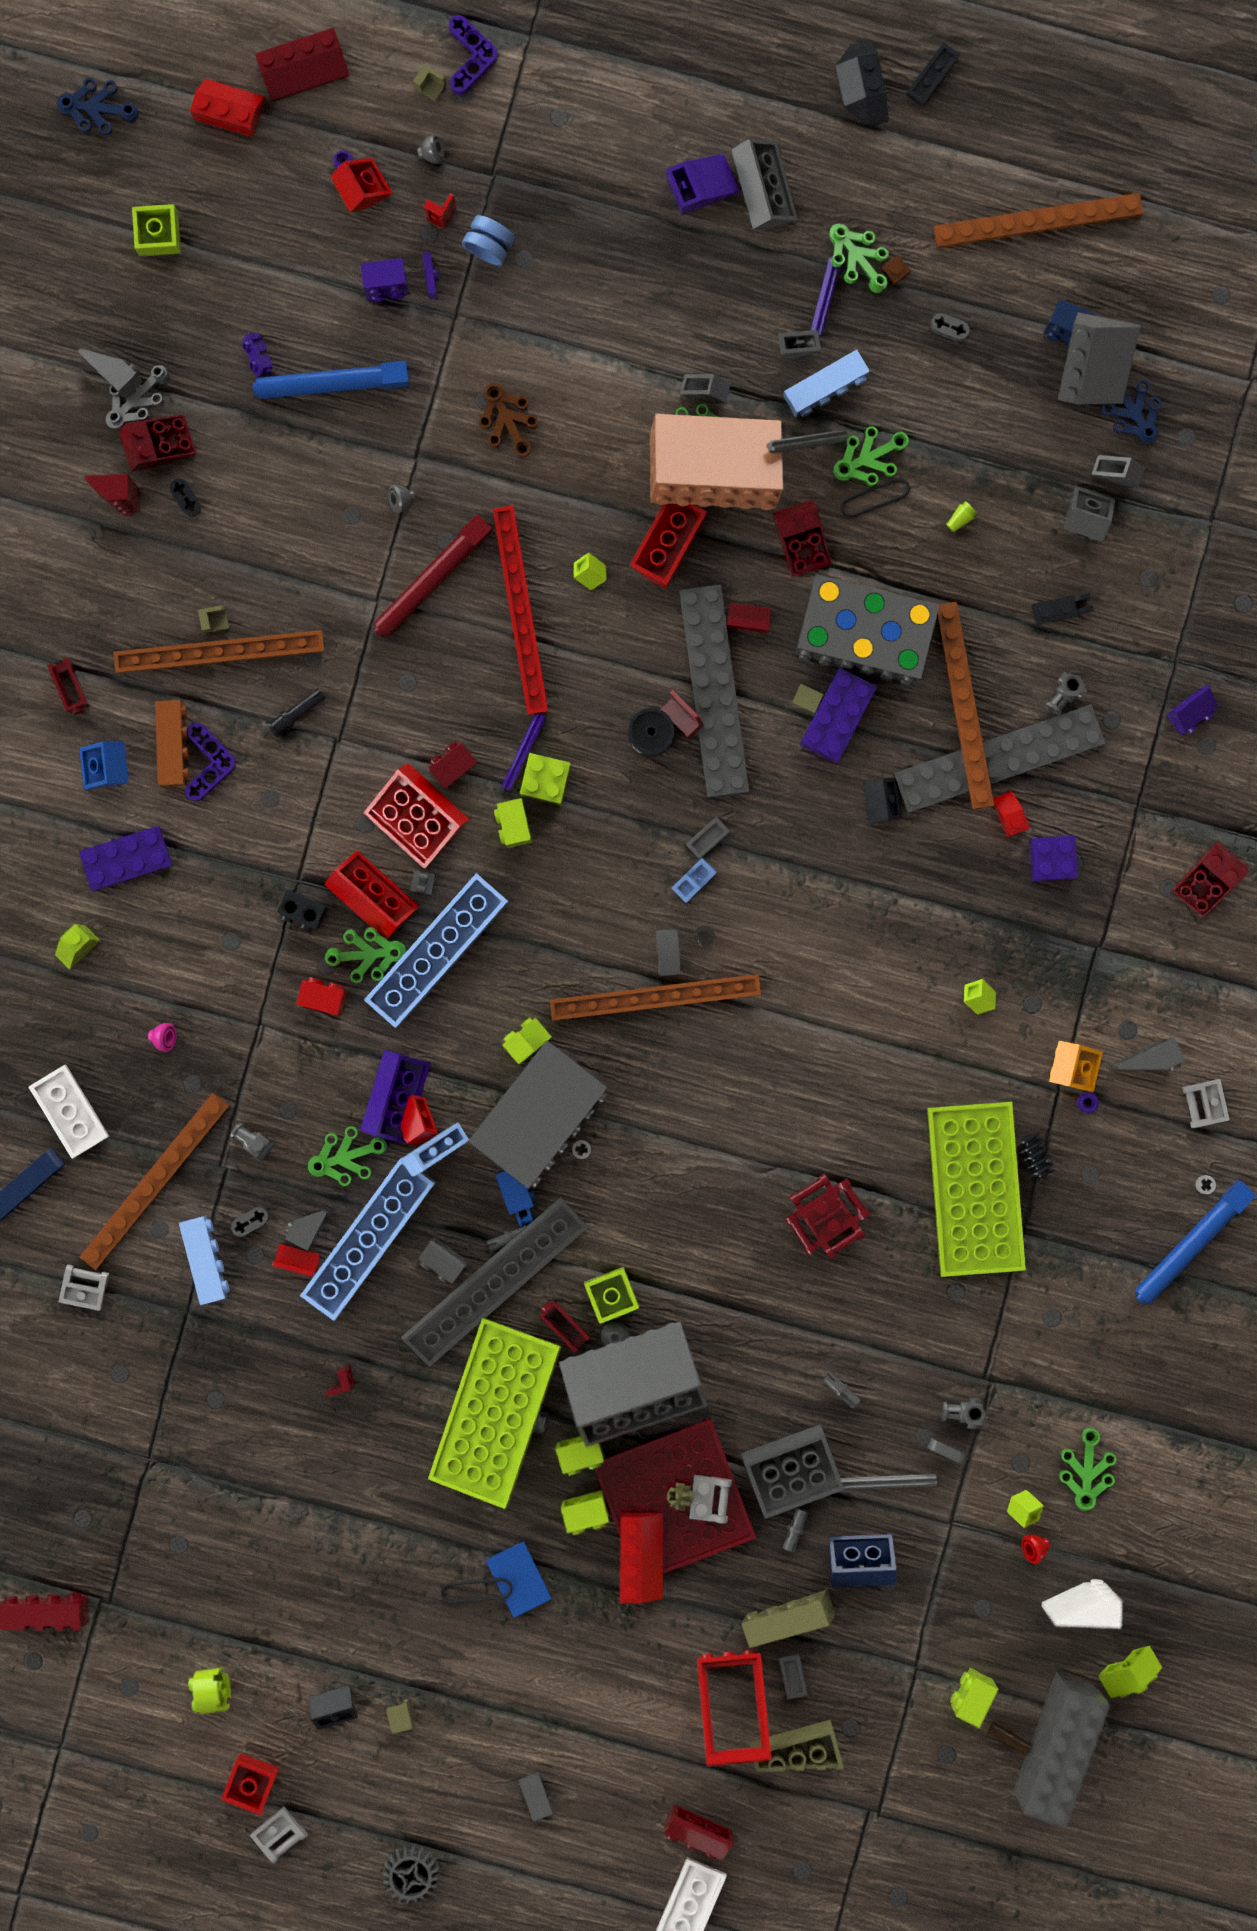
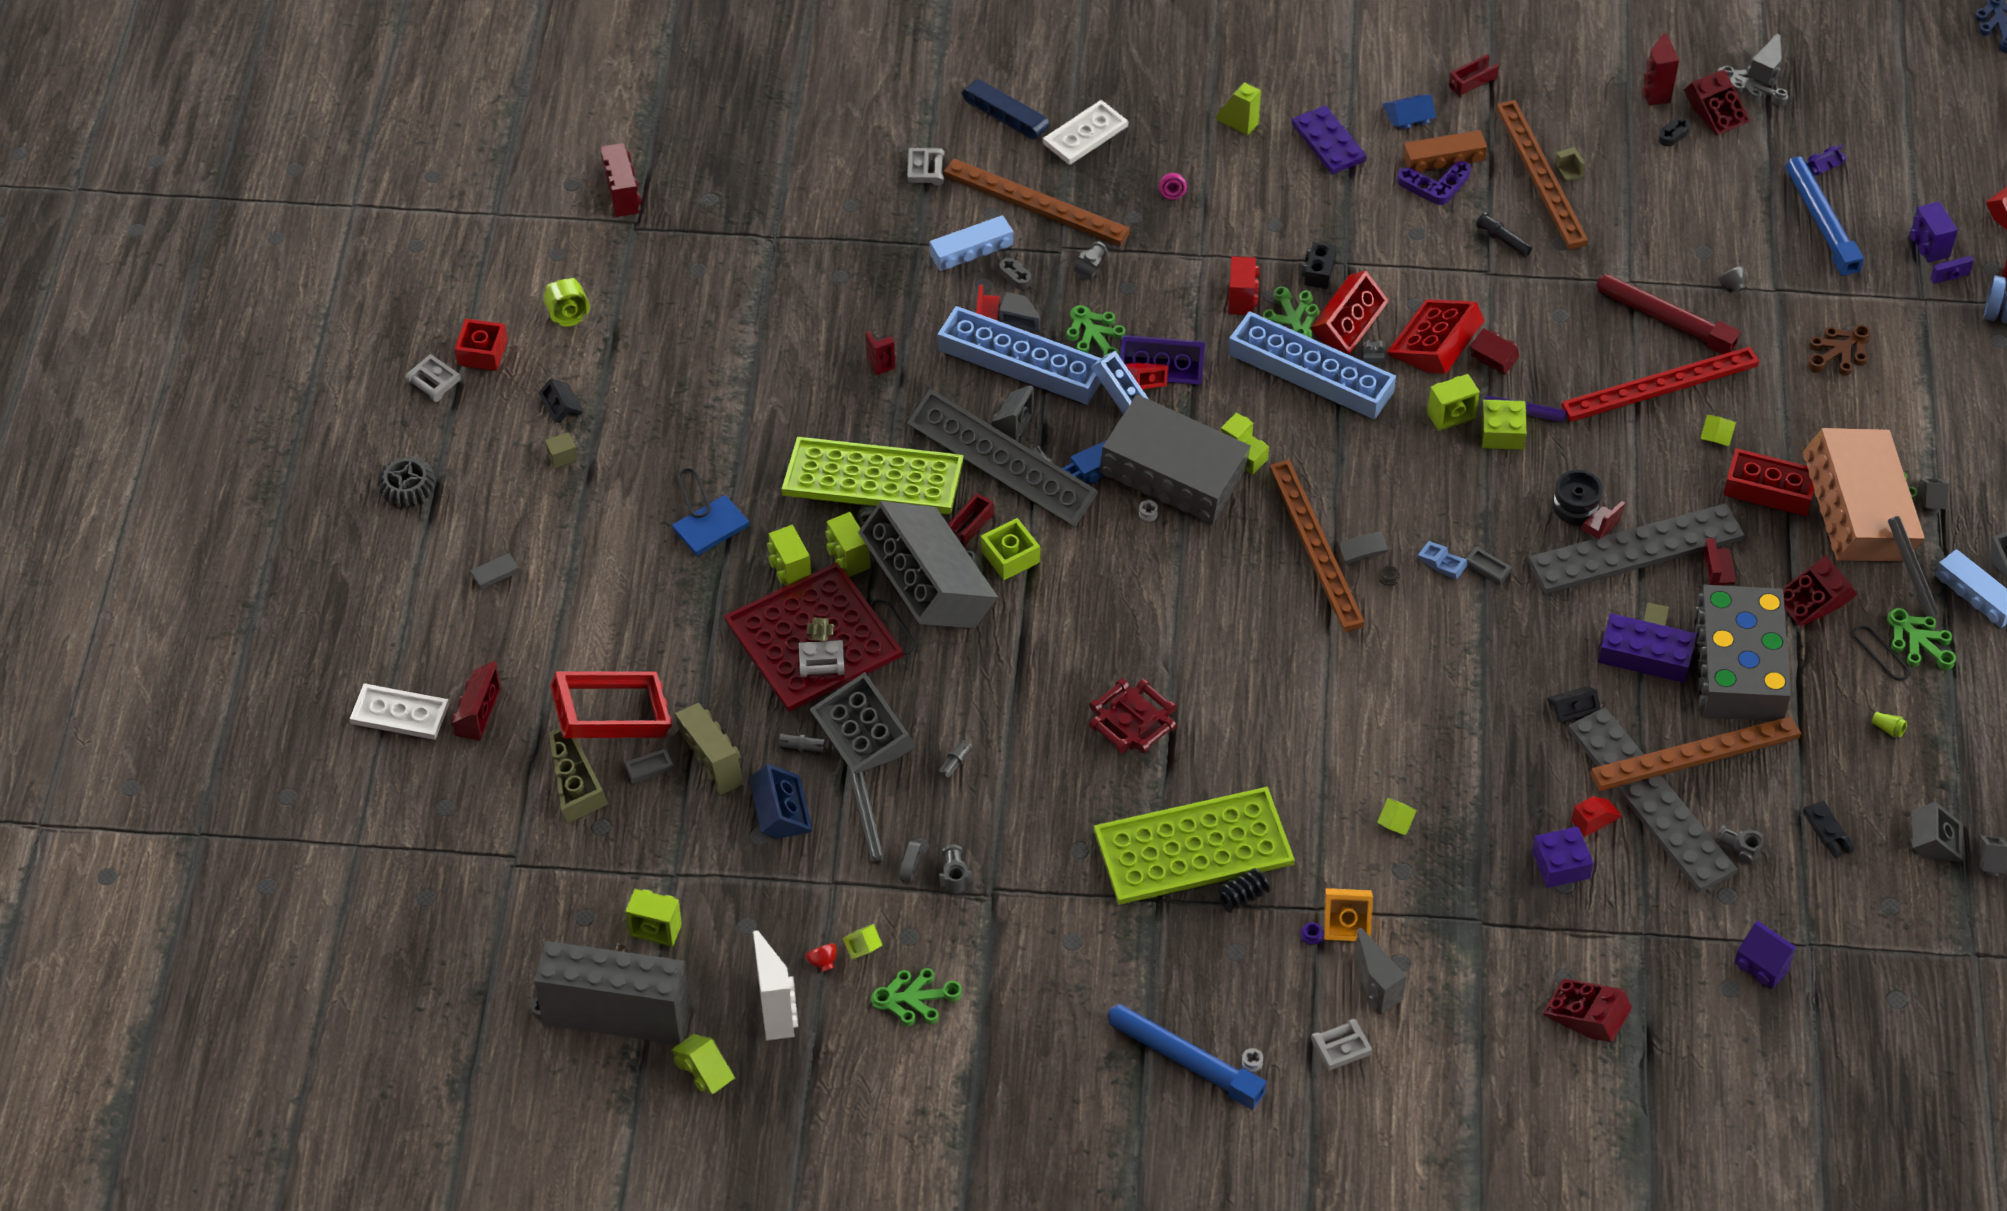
camera: 80 degrees right, 35 degrees down
lime brick [132,204,181,256] -> none
red slope [620,1513,663,1604] -> none

